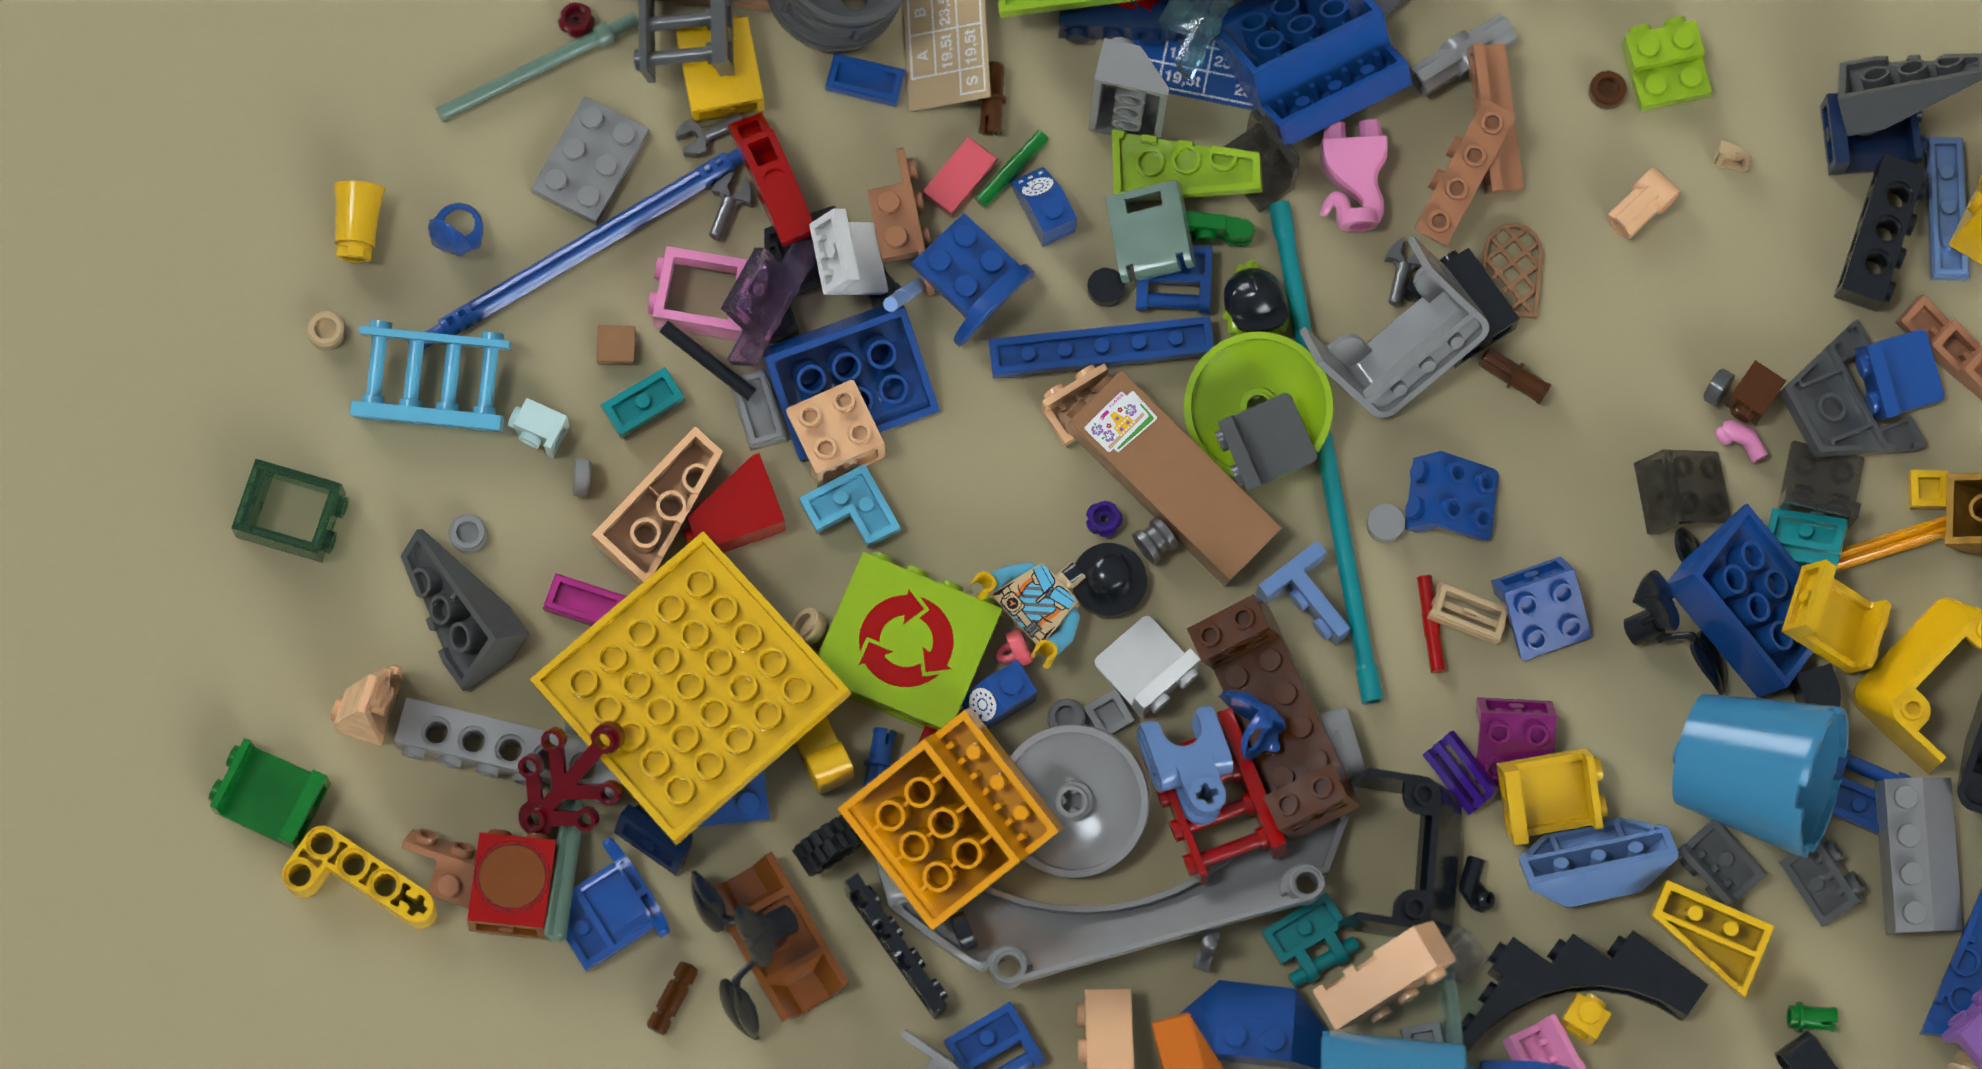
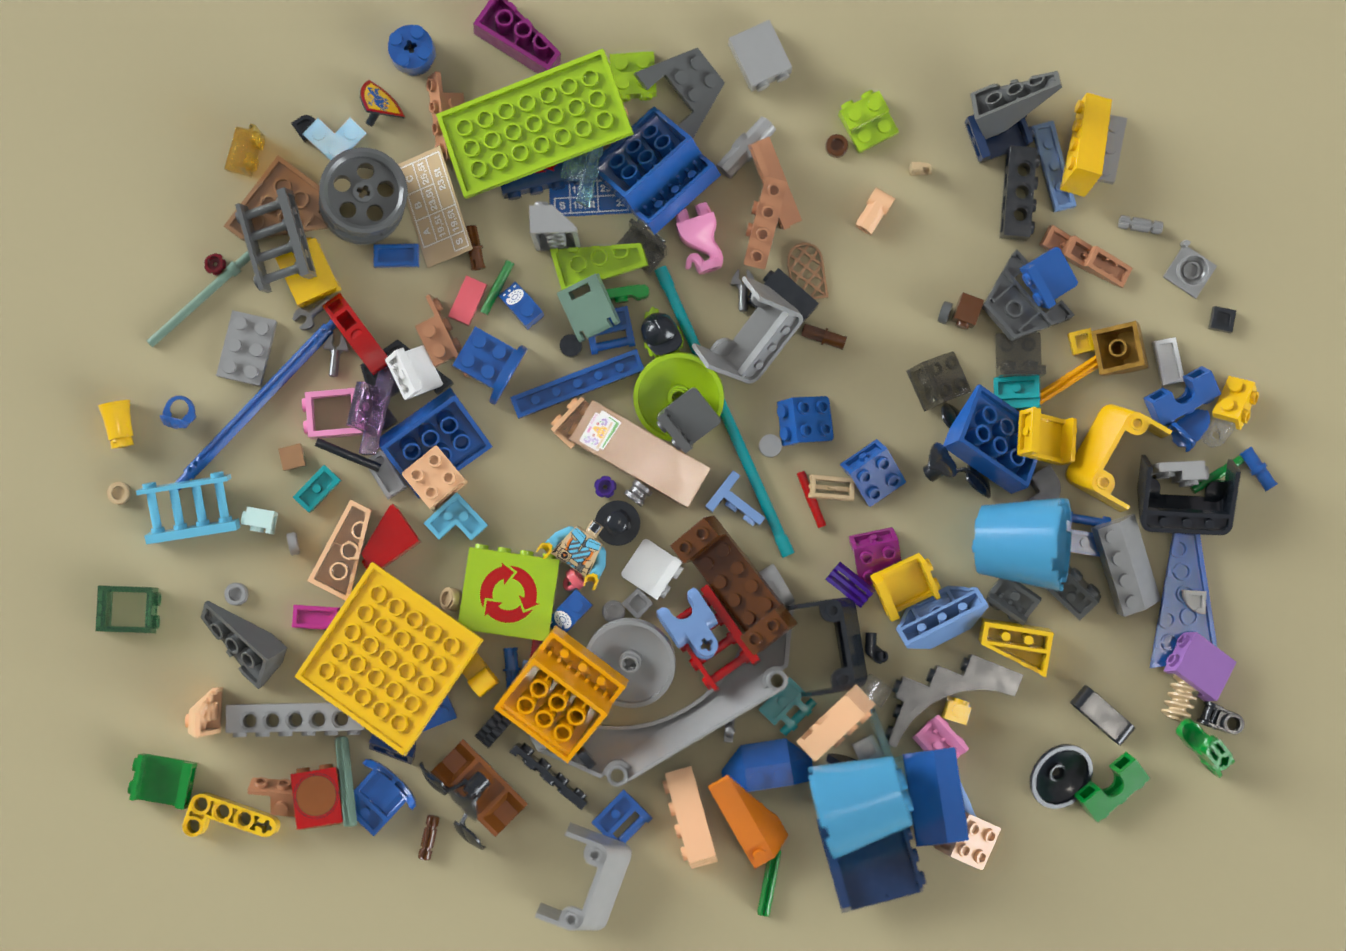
camera: 10 degrees left, 10 degrees up
dark red plant [518,721,625,835] -> none
light blue piece [883,278,925,312] -> none
blue piece [1219,690,1286,760] -> none
bright pink arm [1715,420,1769,464] -> none
green pin [1786,1002,1838,1033] -> none

